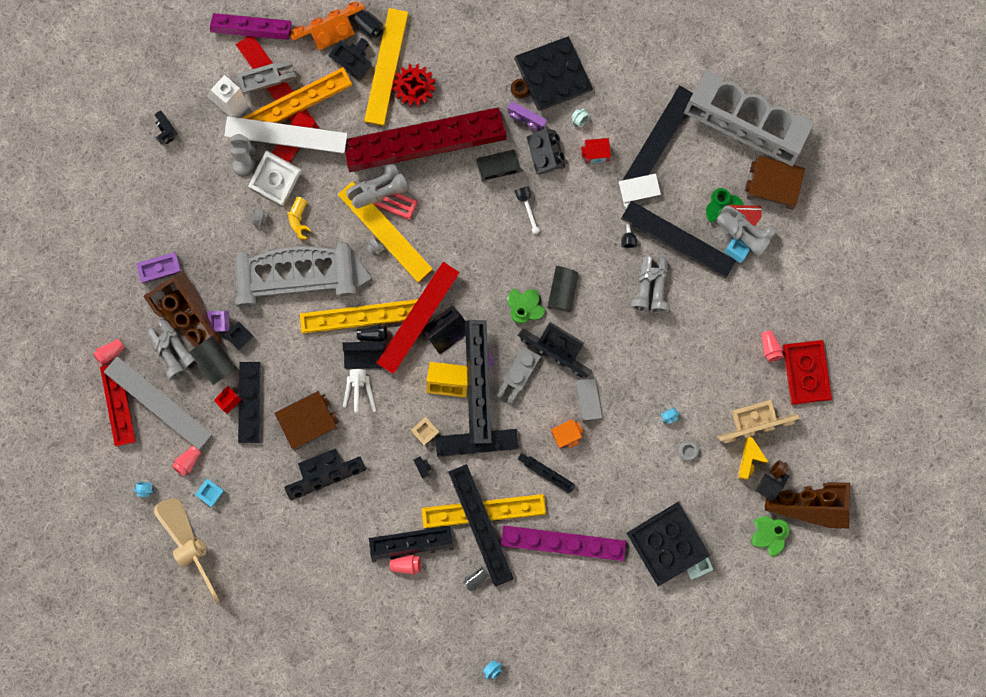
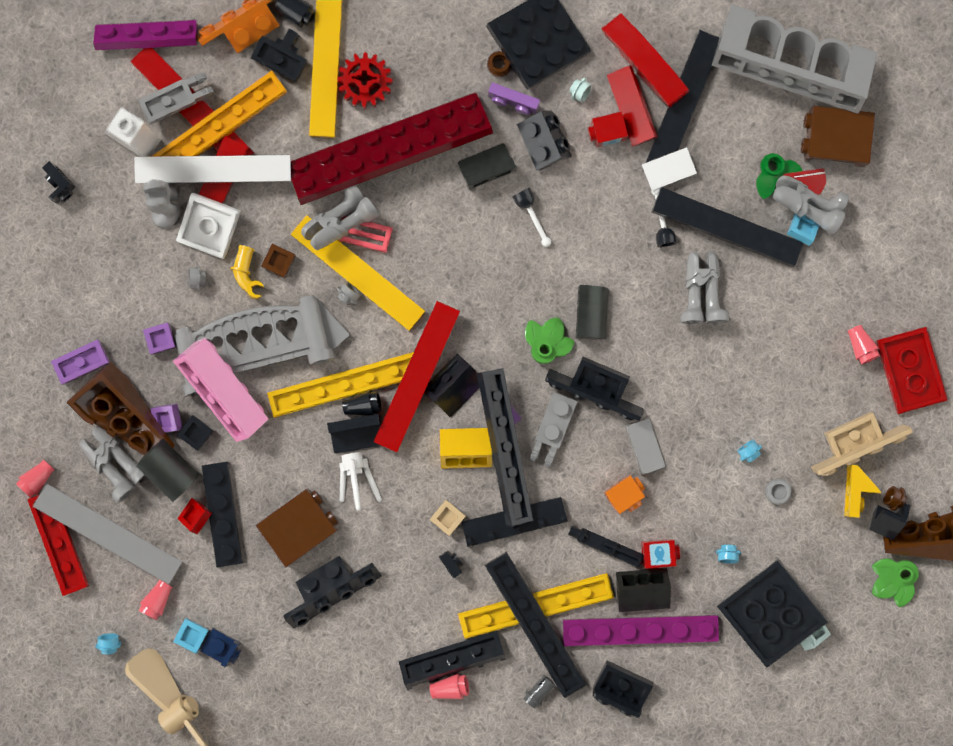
camera: 10 degrees left, 5 degrees up
none -> medium lavender plate [143,322,177,355]
none -> bright pink brick [173,338,268,442]
none -> dark blue bracket [200,628,241,667]
none -> reddish brown plate [261,244,296,278]
none -> black bracket [592,660,653,718]
none -> red slope [601,13,689,108]
none -> tile [607,65,657,147]
none -> pearl dark grey brick [616,568,671,612]
none -> brick [641,539,680,569]
none -> medium azure plate [716,545,742,564]

